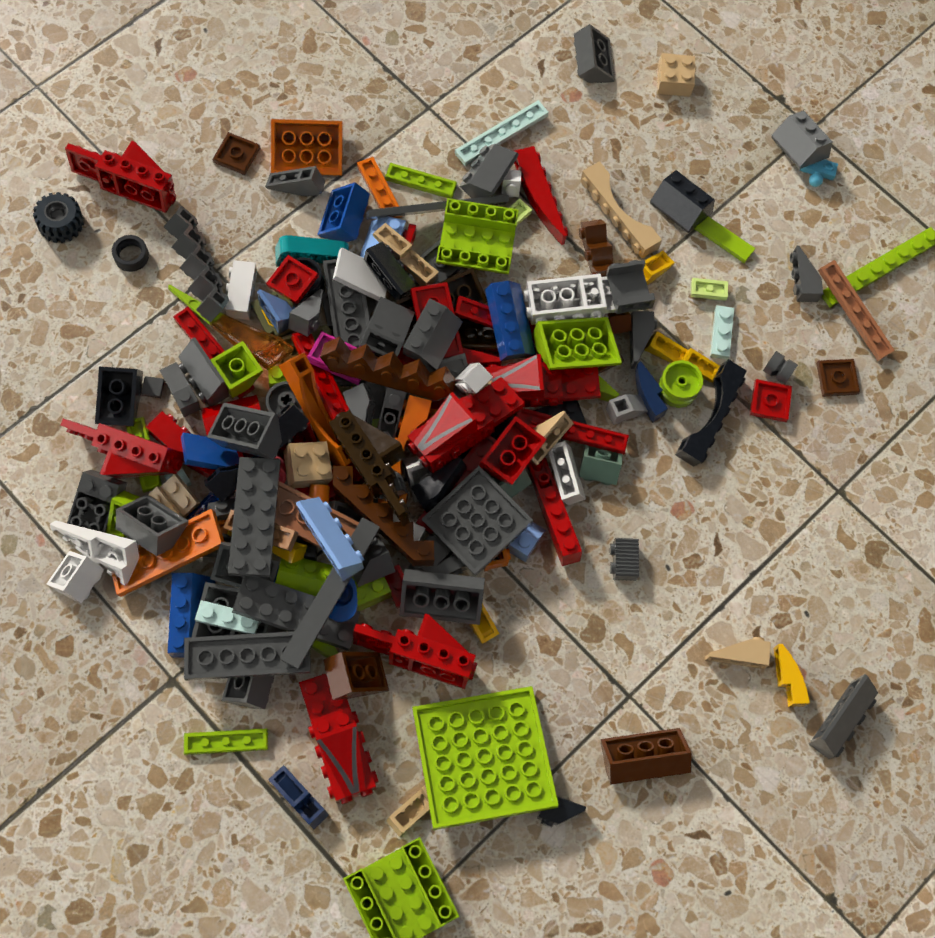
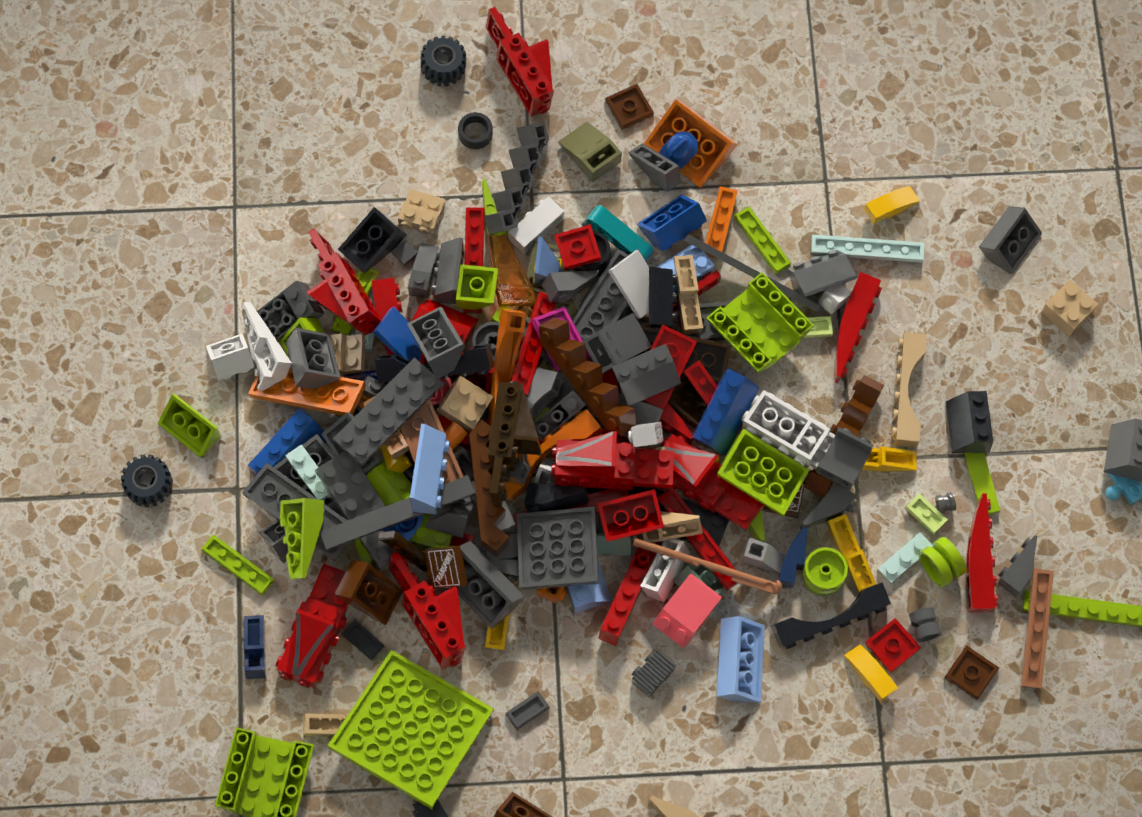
camera: 45 degrees right, 0 degrees up
none -> black wheel [121,454,173,507]
none -> lime slope [157,393,221,458]
none -> lime wedge [280,498,324,579]
none -> black tile [342,620,385,661]
none -> dark brown tile [378,531,428,572]
none -> tan plate [398,189,445,235]
none -> reddish brown tile [424,546,468,589]
none -> dark grey tile [505,691,550,730]
none -> olive slope [558,122,622,182]
none -> nougat bar [633,538,782,594]
none -> coral slope [652,574,722,648]
none -> blue piece [659,132,698,170]
none -> light blue slope [717,616,765,703]
none -> yellow slope [844,645,898,702]
none -> yellow slope [864,186,920,224]
none -> lime wheel [918,537,967,588]
none -> dark grey wheel [935,492,956,514]
none -> red slope [966,493,998,613]

